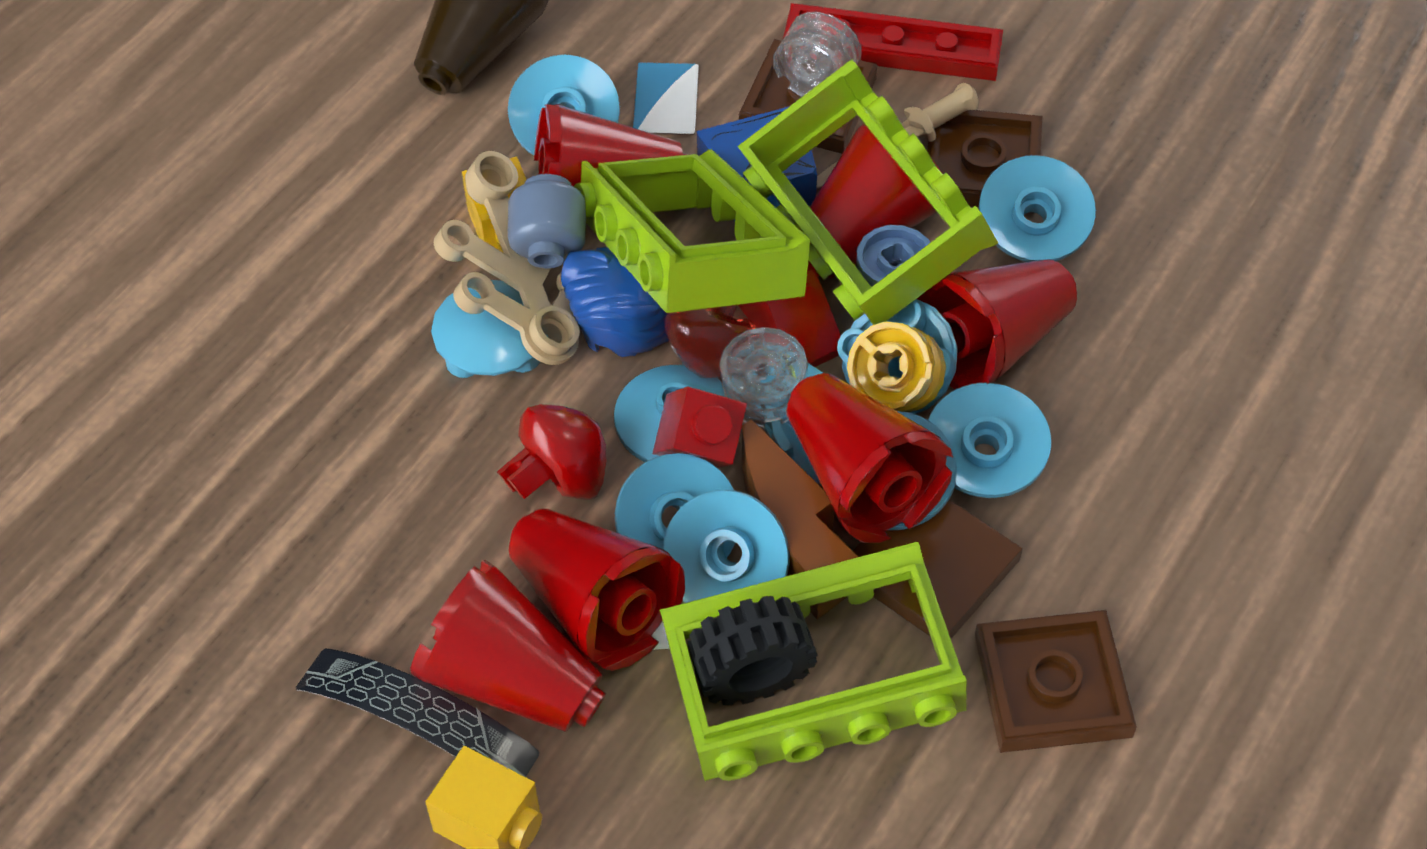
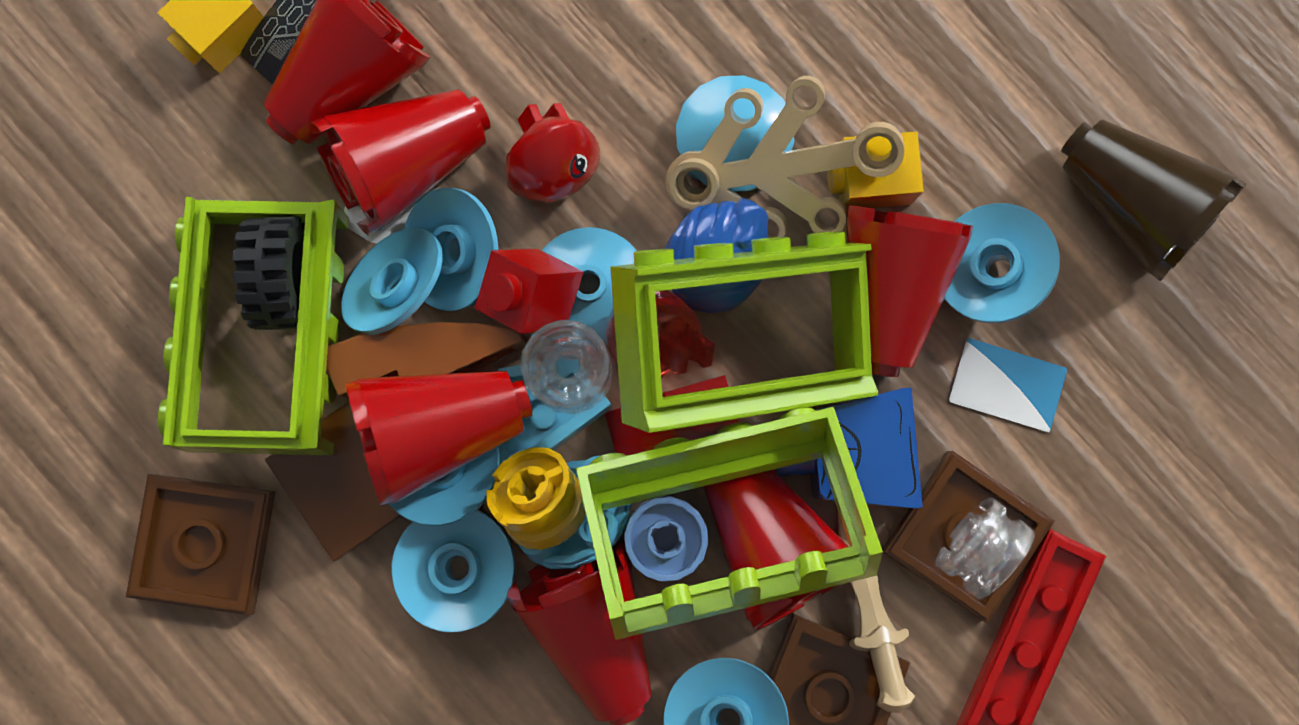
camera: 100 degrees right, 30 degrees up
sand blue head [507,174,586,268] -> none

